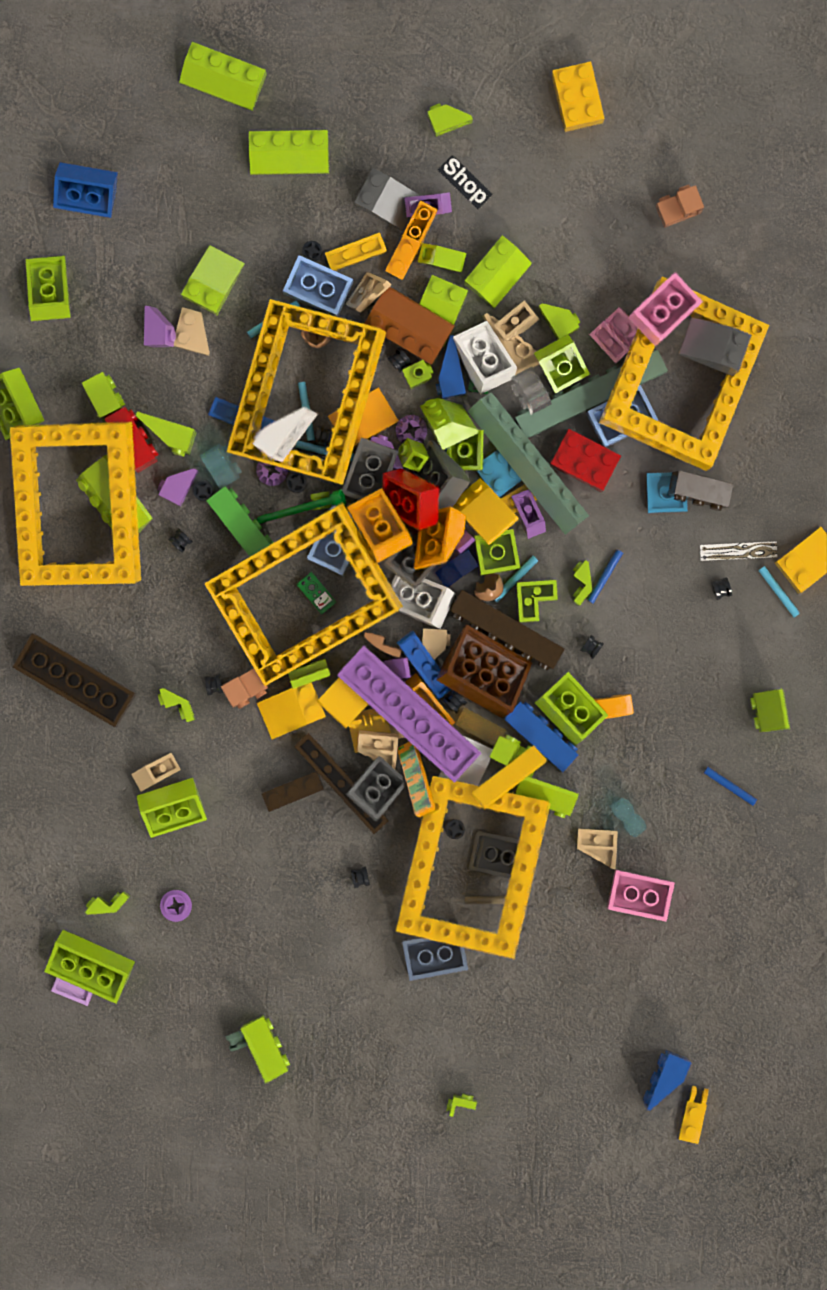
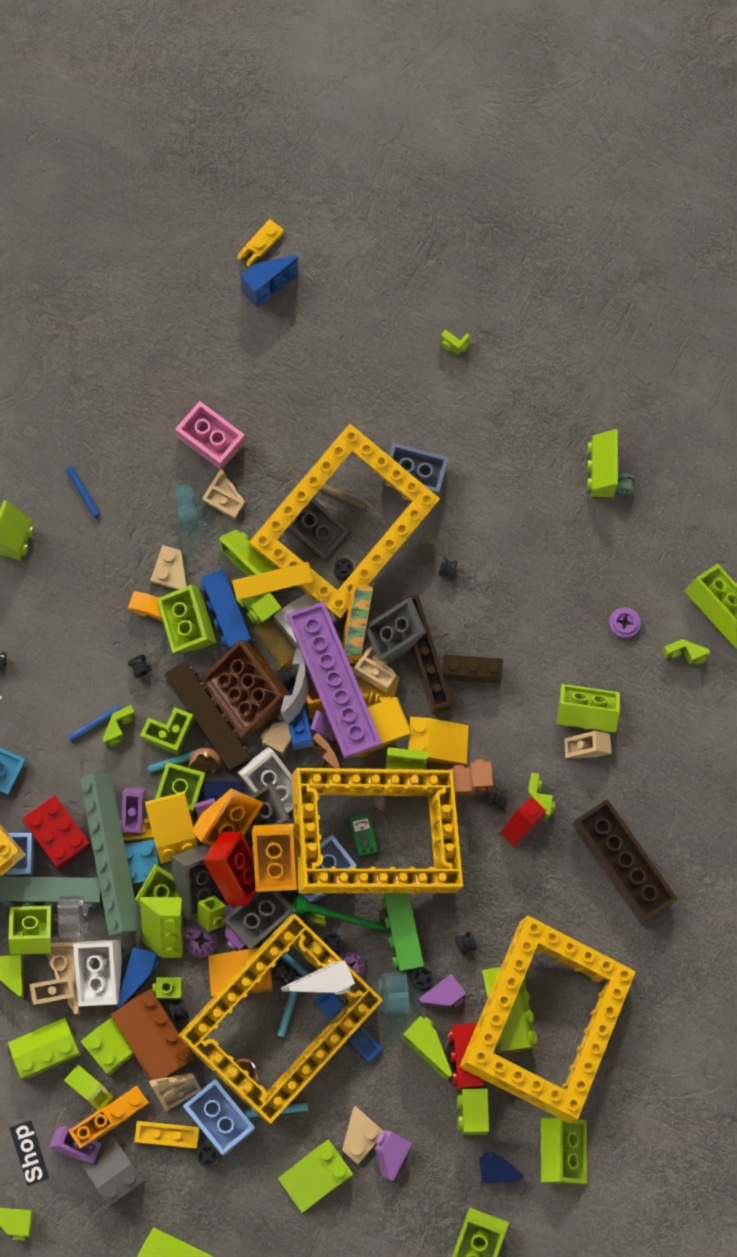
camera: 150 degrees left, 15 degrees down
none -> tan wing [150,545,186,591]
none -> light grey slope [281,648,310,724]
none -> clear blue slope [478,1152,524,1184]
none -> red slope [500,796,546,848]

